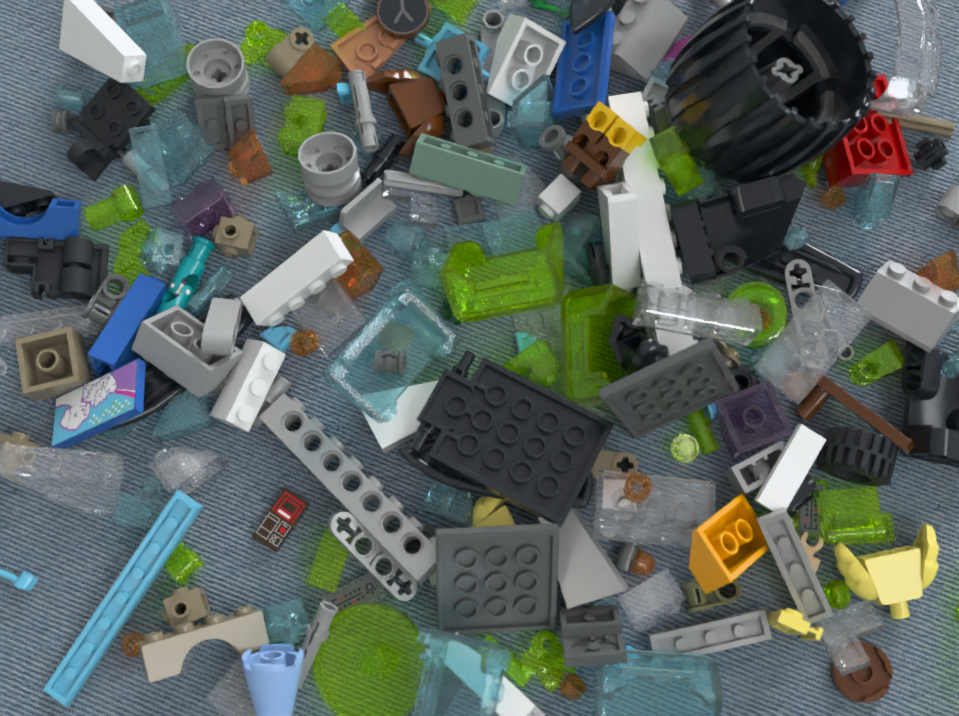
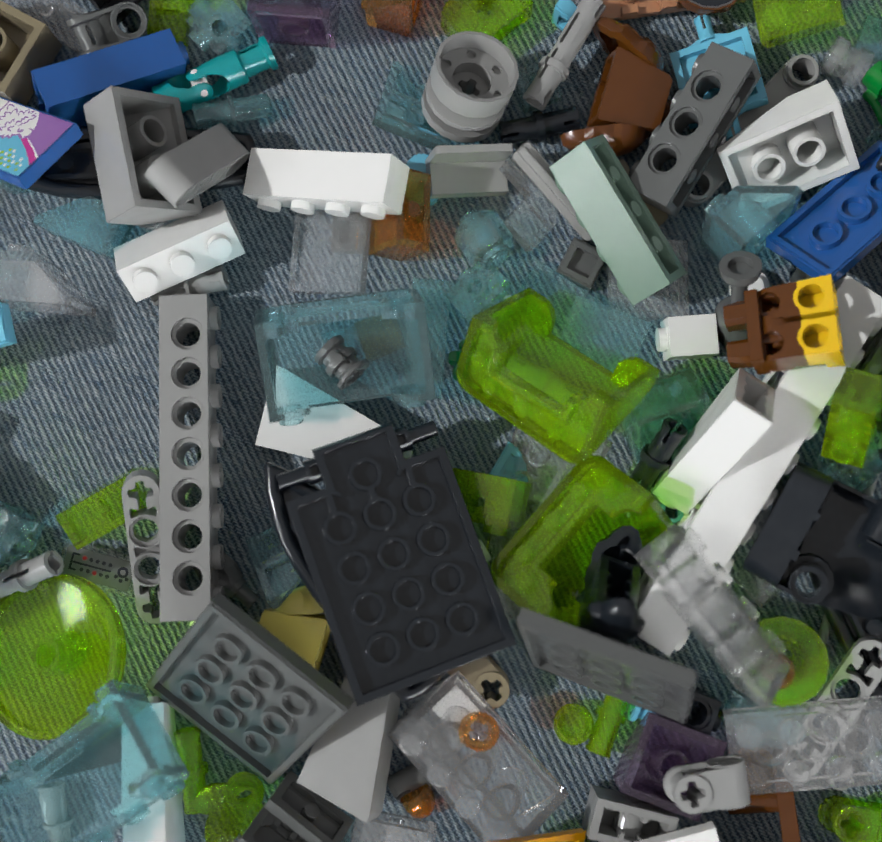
camera: 40 degrees right, 10 degrees up
dark tan brick [213,215,259,258] -> none
dark brown tile [252,487,310,553] -> none
medium azure tile [260,326,300,353] -> none
clear orange bush [290,329,319,356] -> none
dark tan plate [700,331,741,370] -> none
none -> light grey piece [663,756,751,814]

